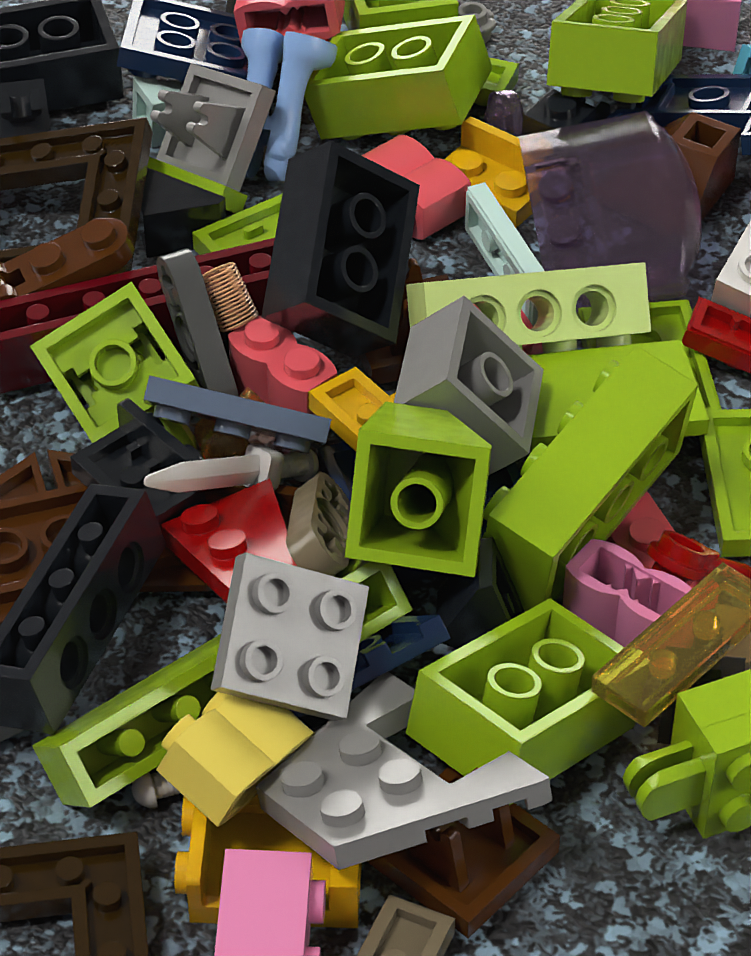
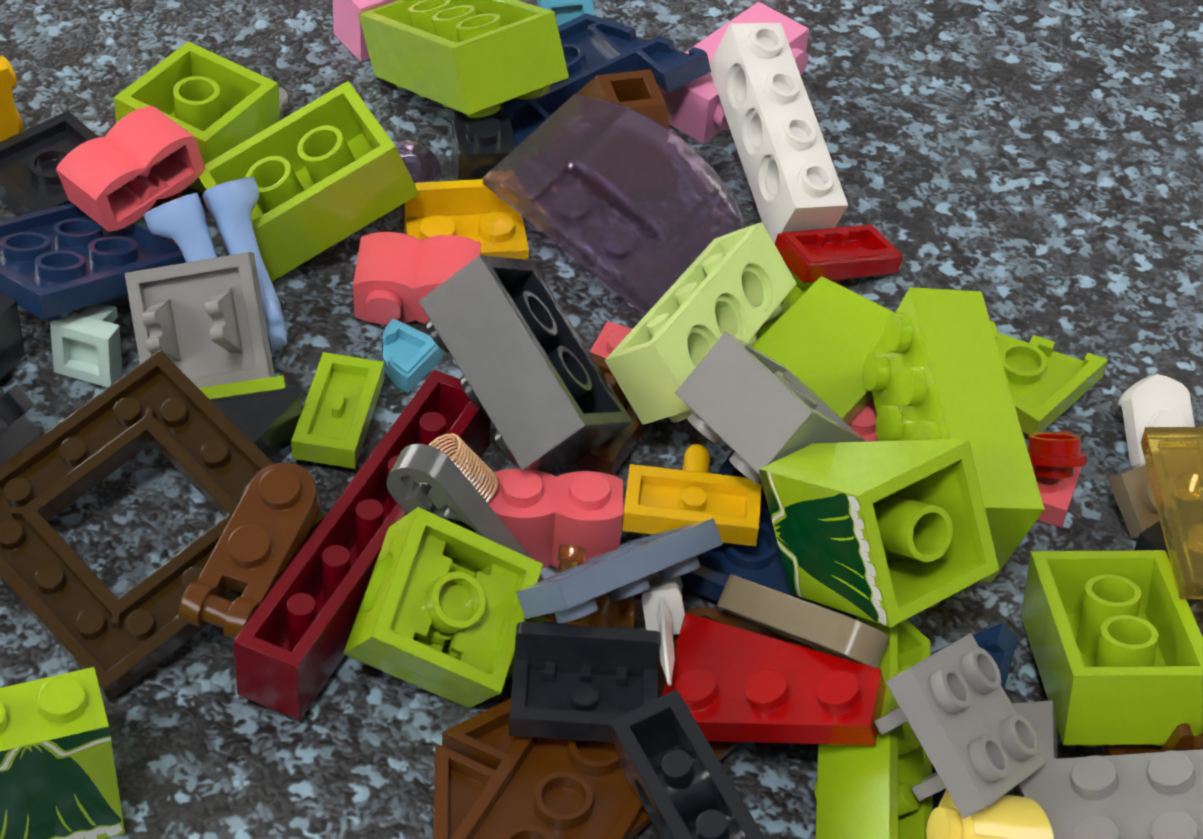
camera: 50 degrees left, 0 degrees up
black slope [436,537,525,649] -> none
light aqua tile [465,182,544,326] -> none
bright pink brick [562,539,700,676] -> none

